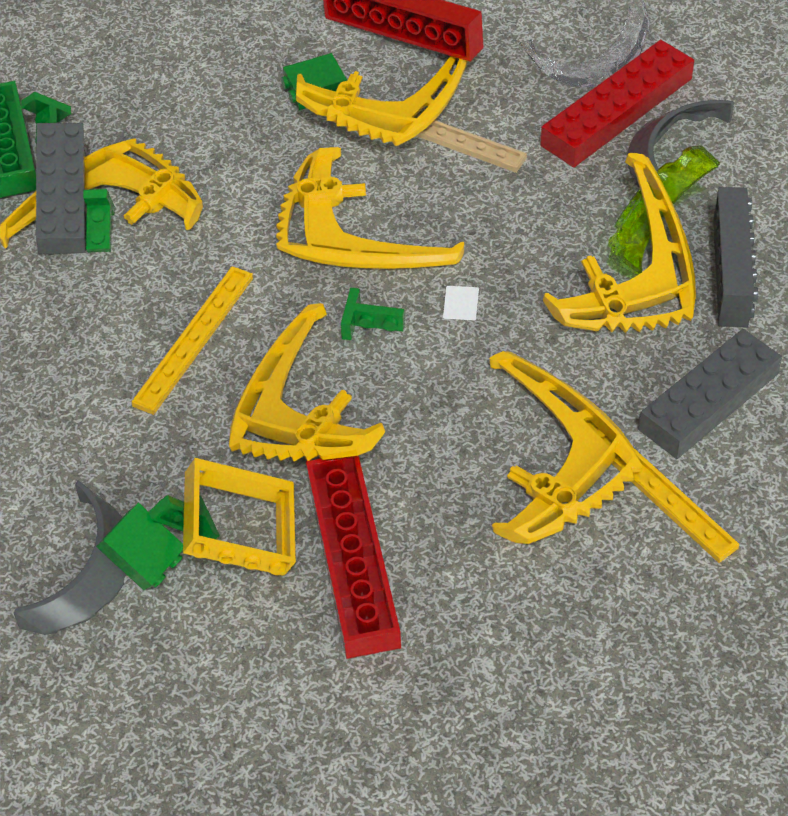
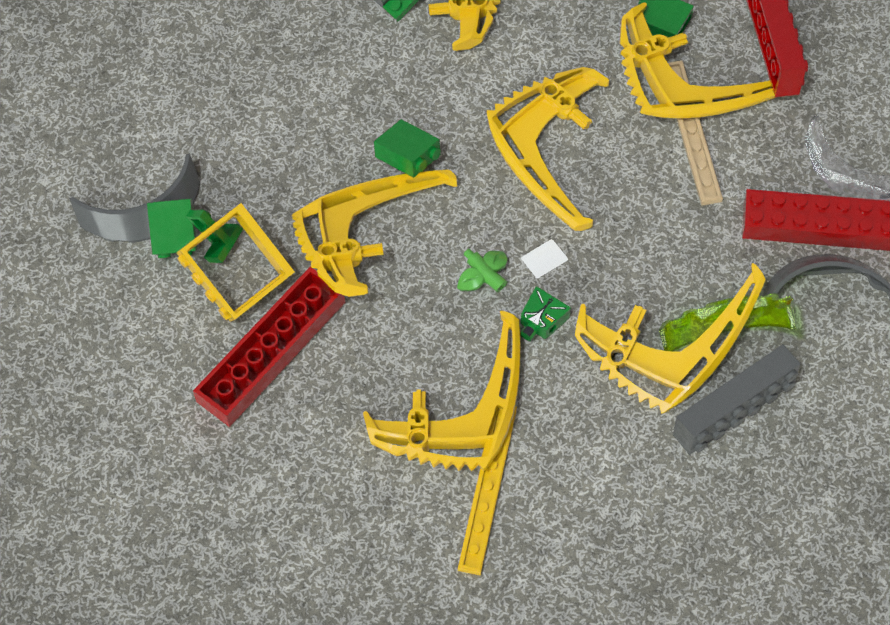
camera: 50 degrees right, 10 degrees up
yellow tile [131,266,253,415] -> none
green bracket [341,287,405,340] -> none
dark grey brick [638,329,782,459] -> none
none -> green brick [374,119,441,178]
none -> bright green plant [457,249,508,292]
none -> green torso [520,286,571,341]

